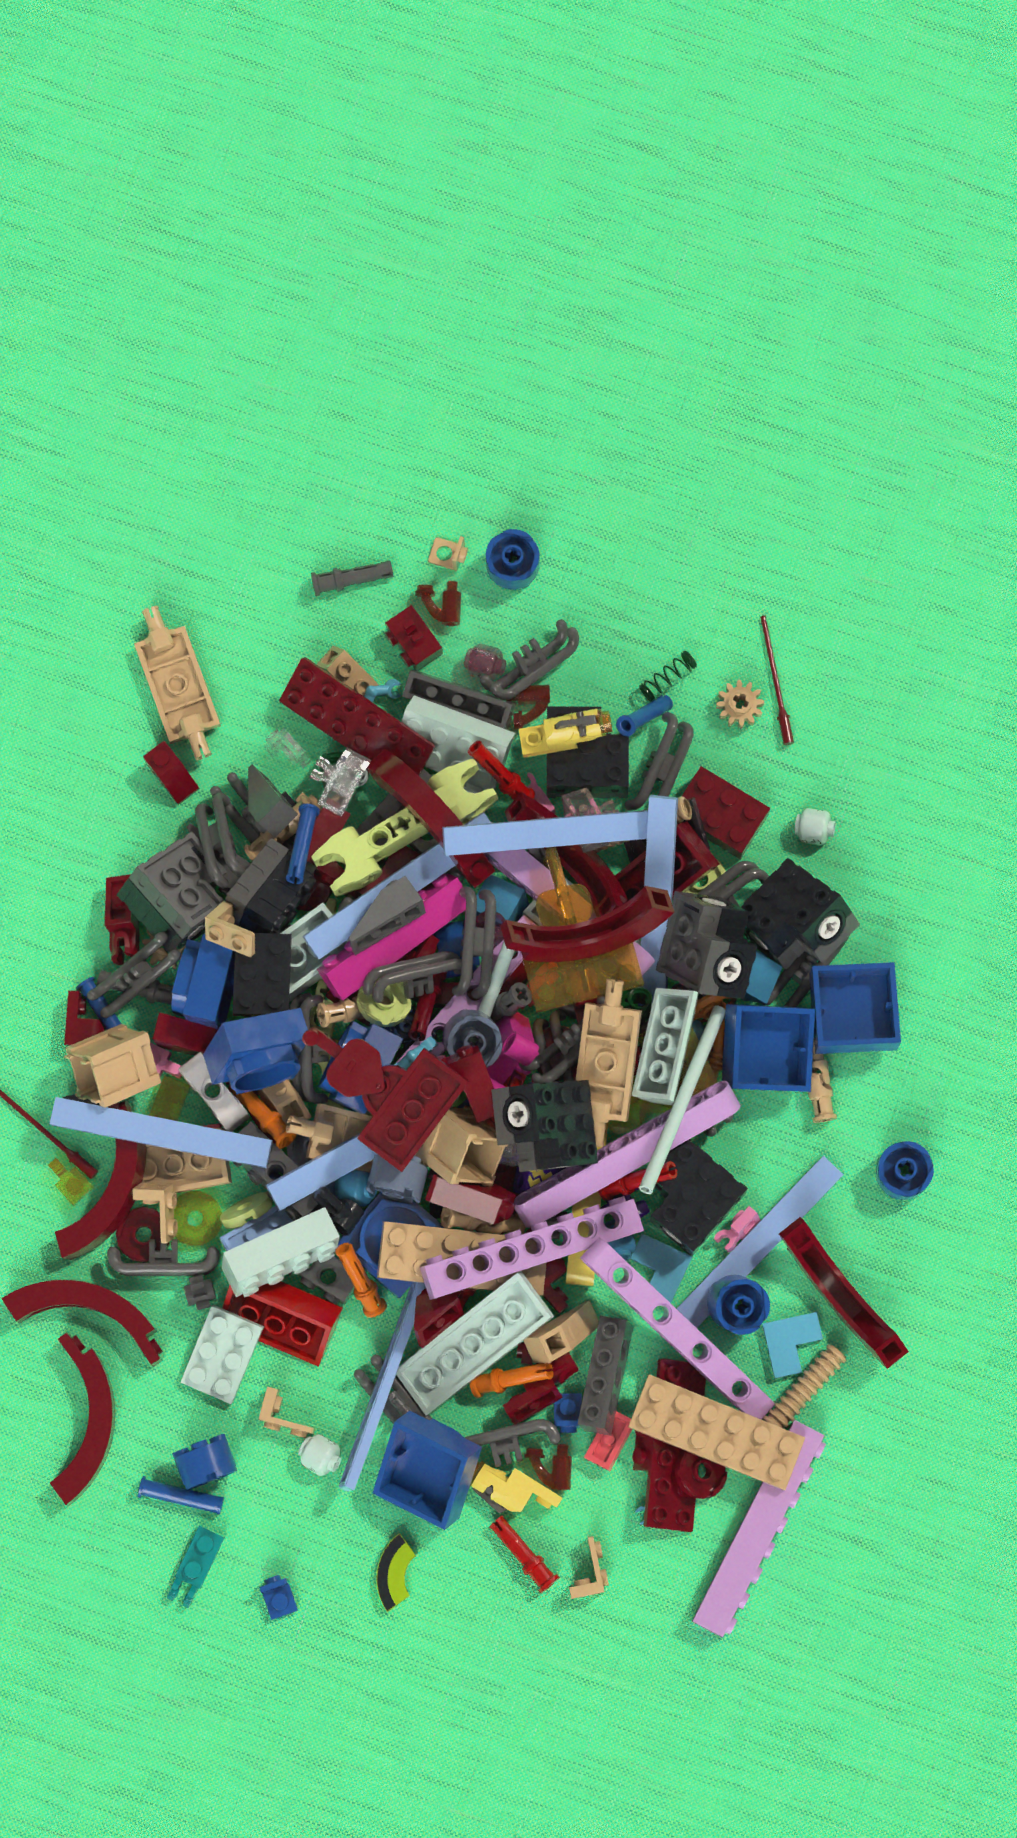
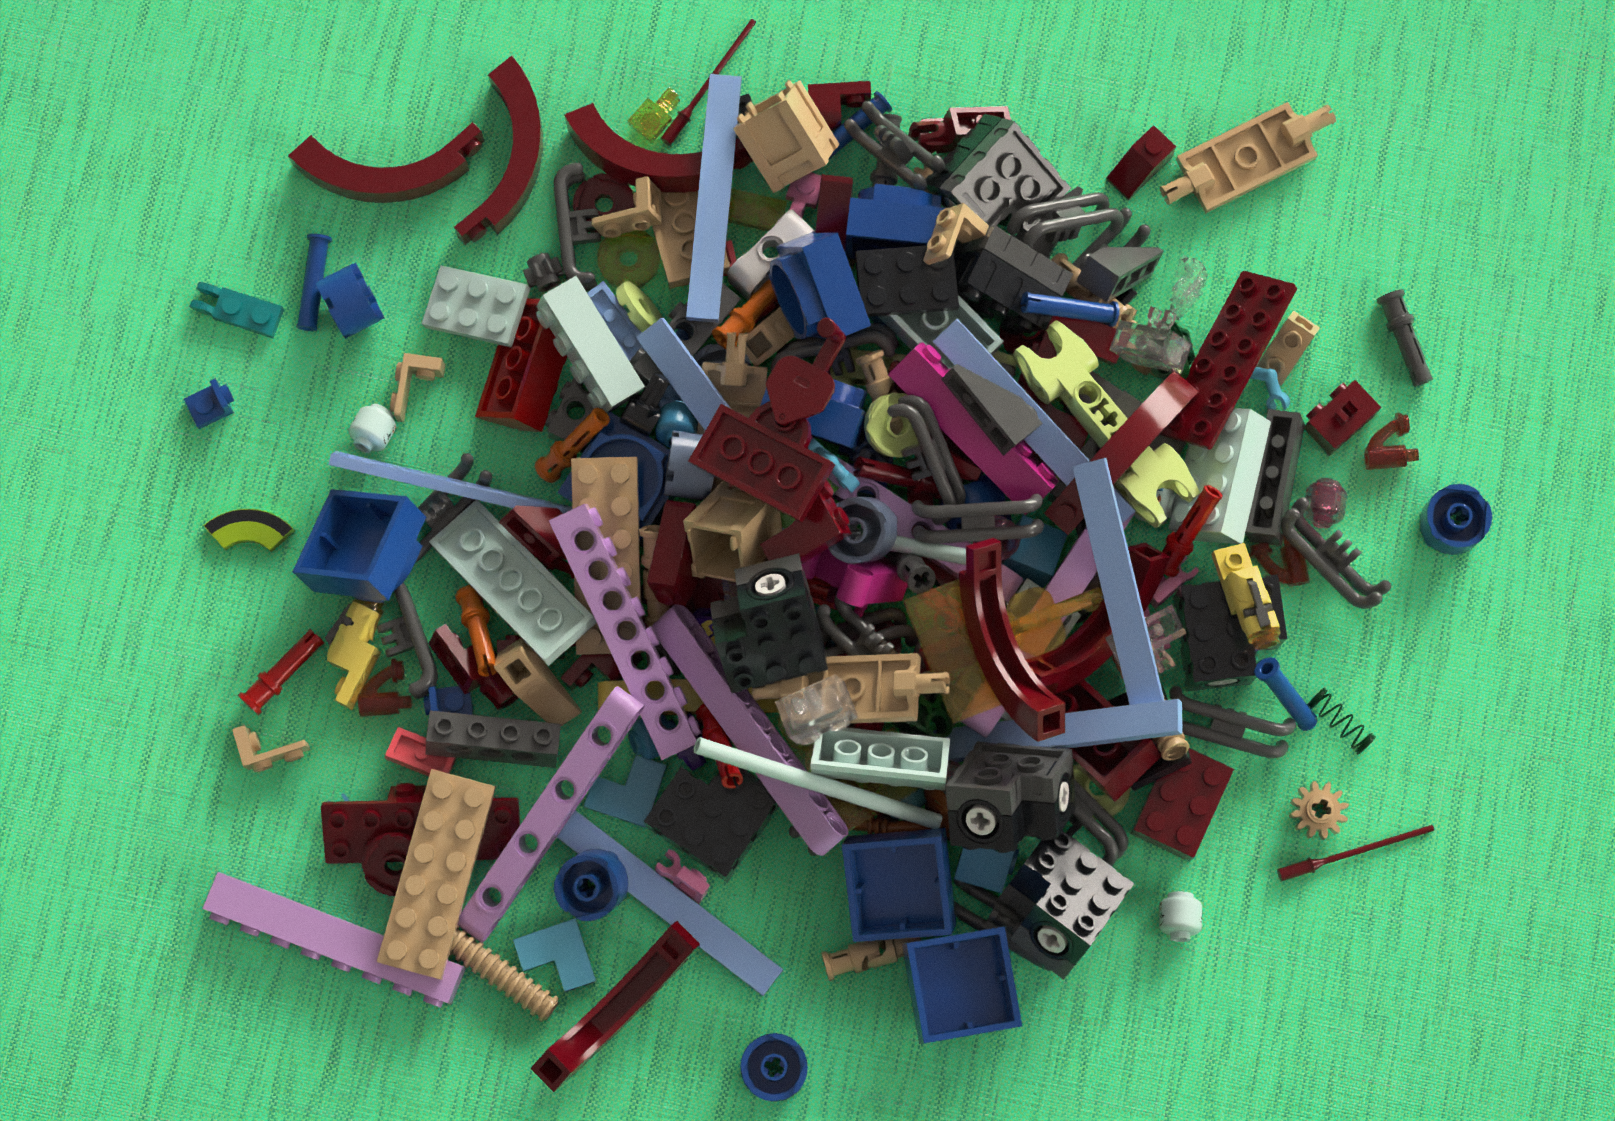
camera: 80 degrees right, 0 degrees up
tan bracket [428,536,468,571] -> none
none -> clear brick [775,674,858,745]

